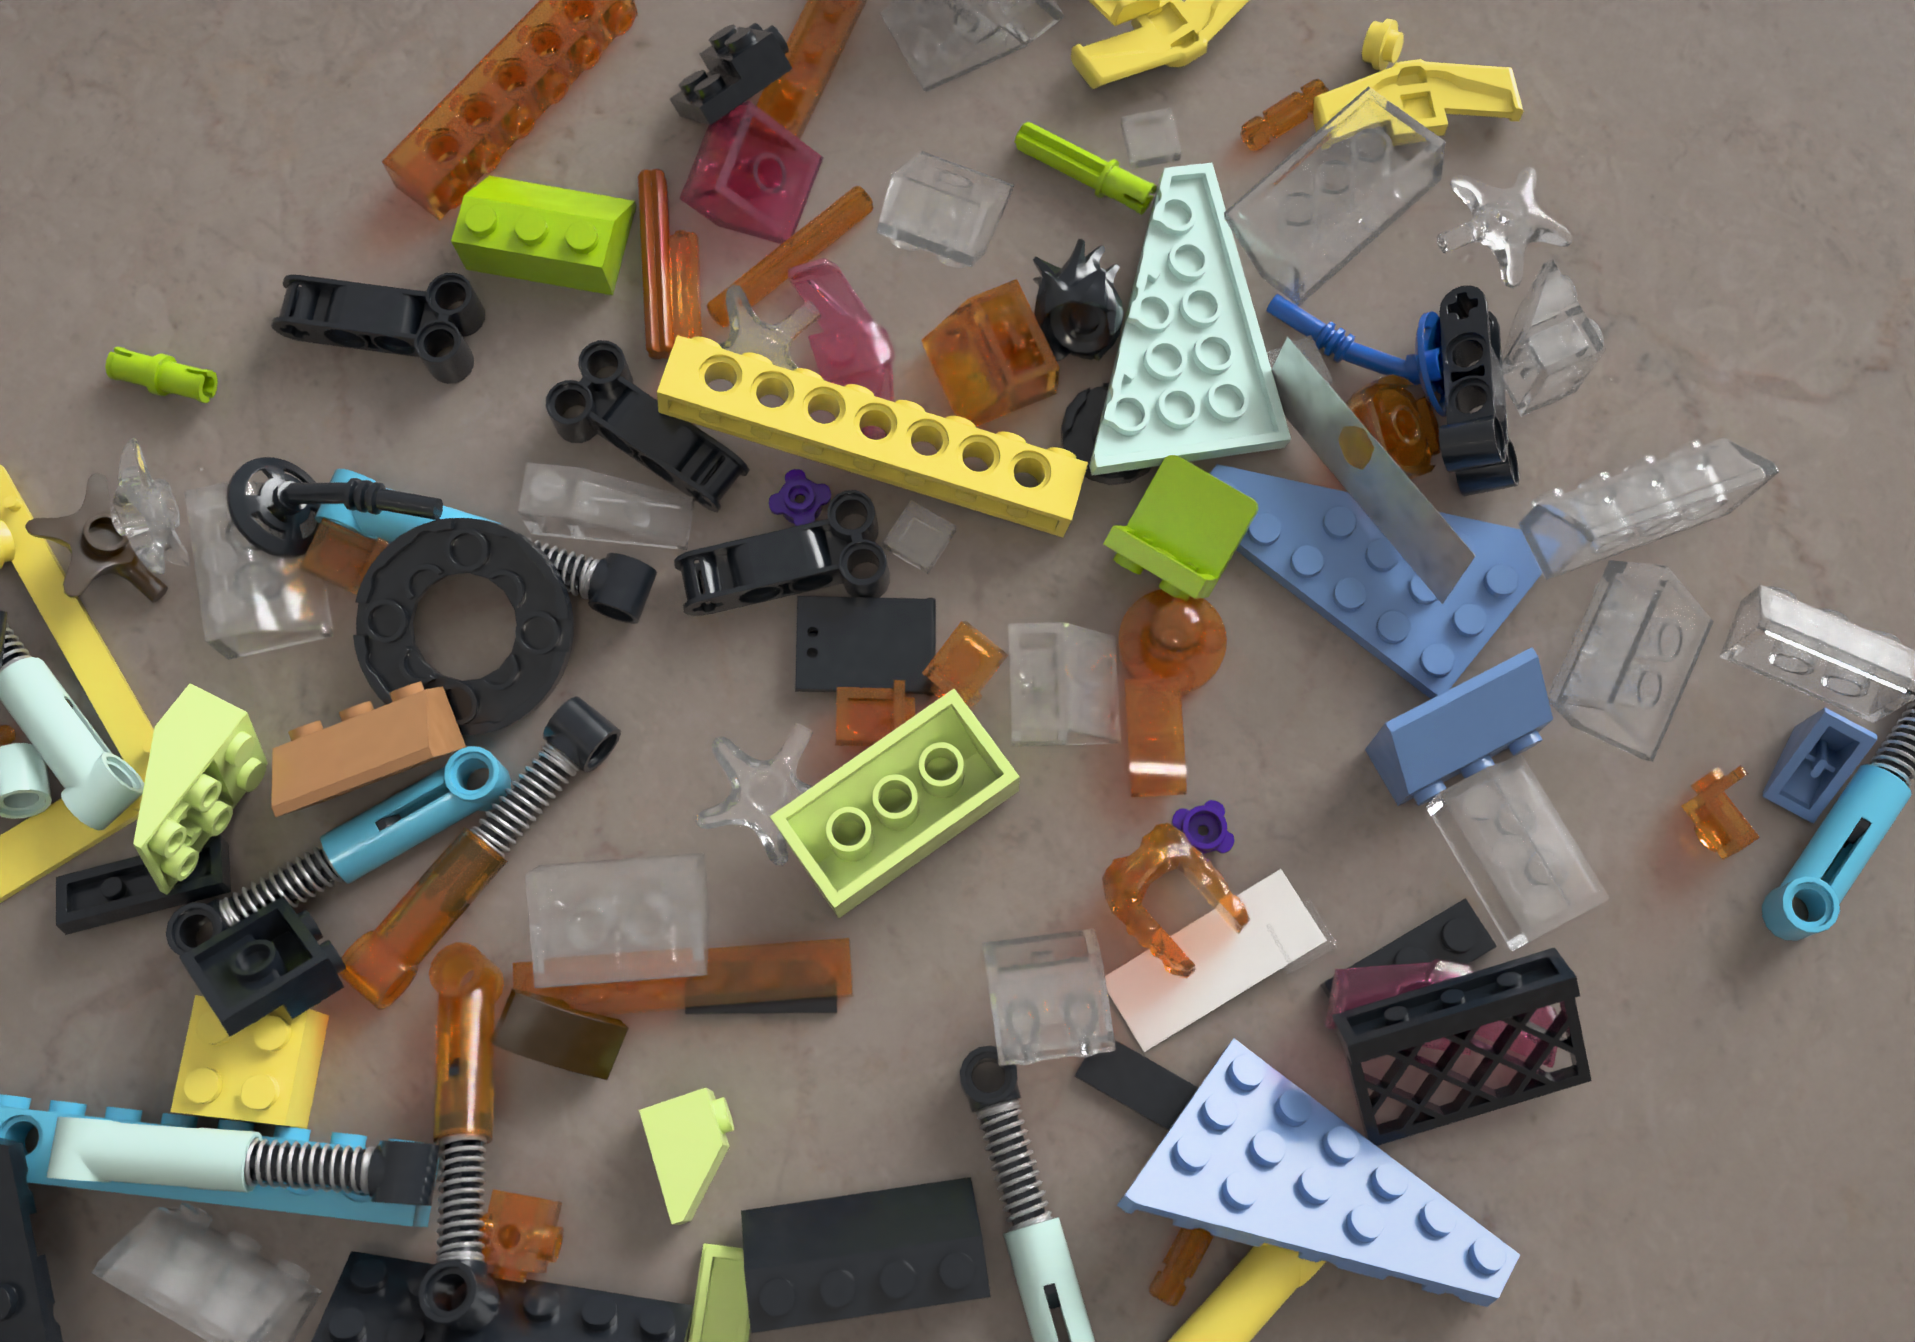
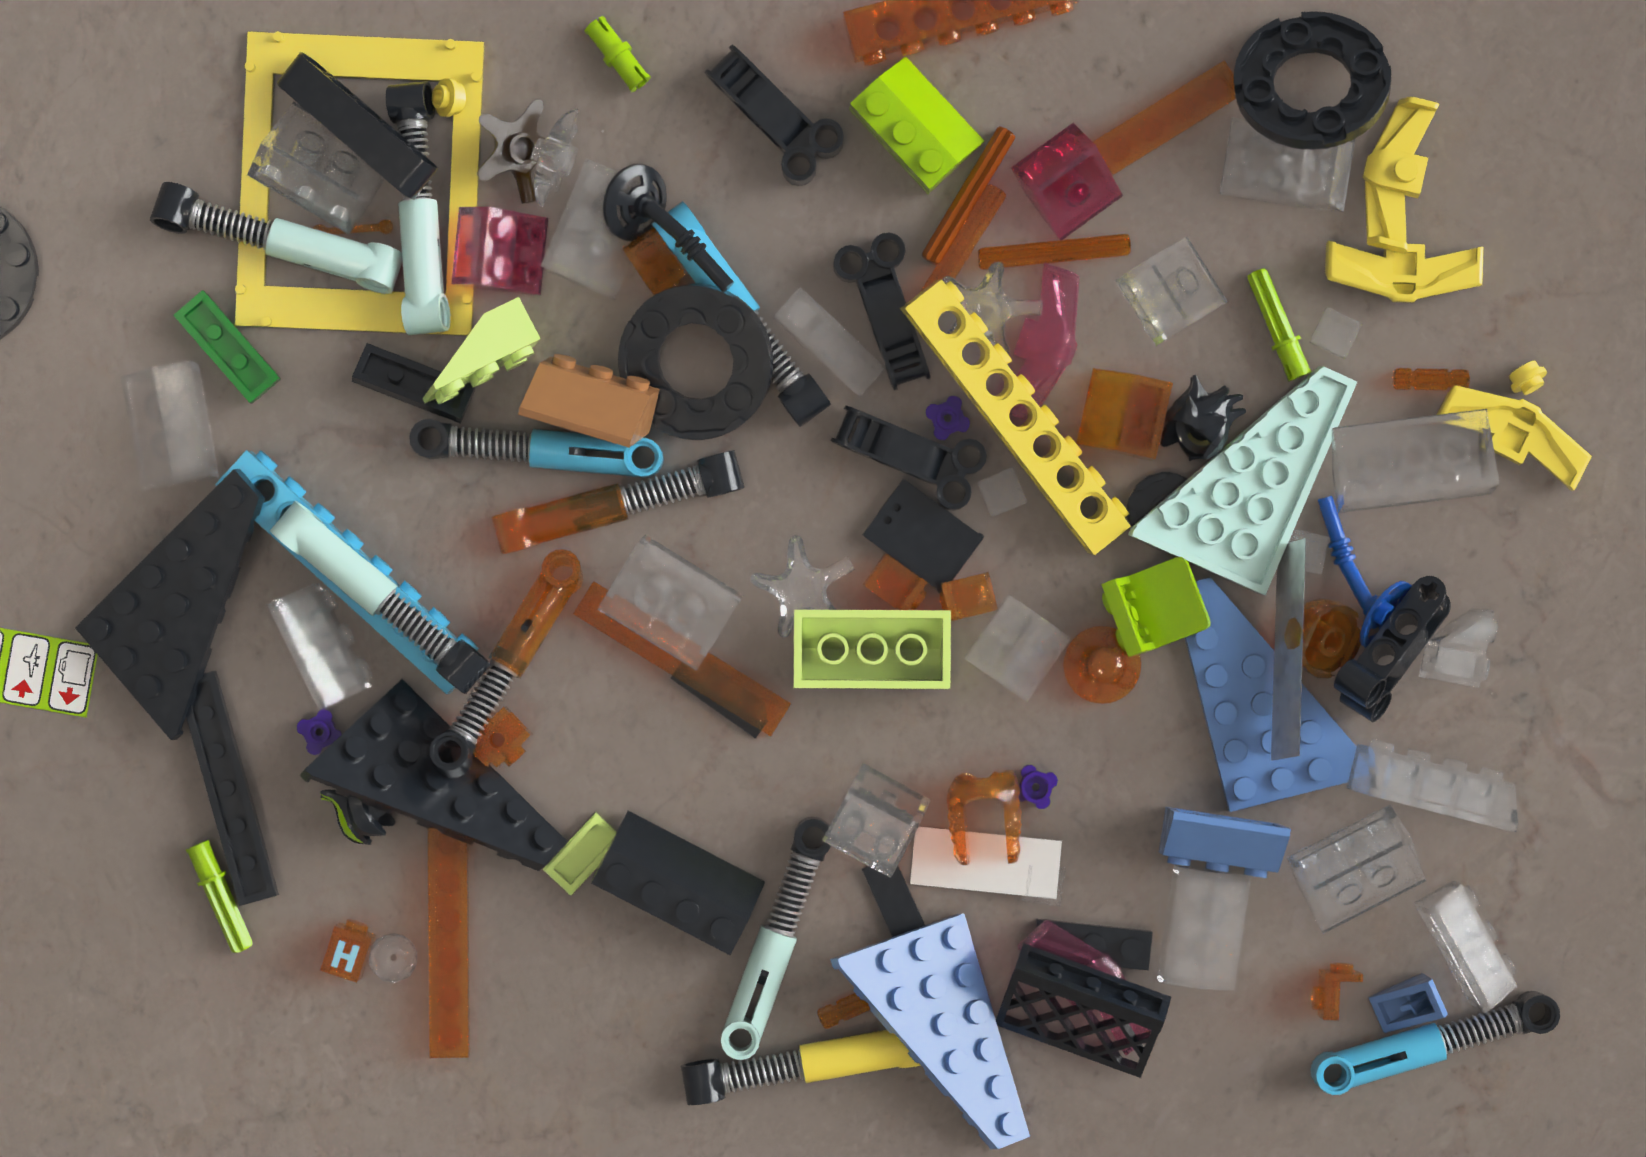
camera: 30 degrees right, 15 degrees up
light yellow brick [170,995,329,1129] -> none
black plate [179,896,346,1037] -> none
dark brown slope [491,988,628,1080] -> none
yellowish green slope [639,1088,734,1225] -> none
black plate [670,23,793,125] -> none
clear orange slope [1124,676,1187,797] -> none
clear animal [1437,167,1572,289] -> none
none -> clear pink slope [451,206,548,295]

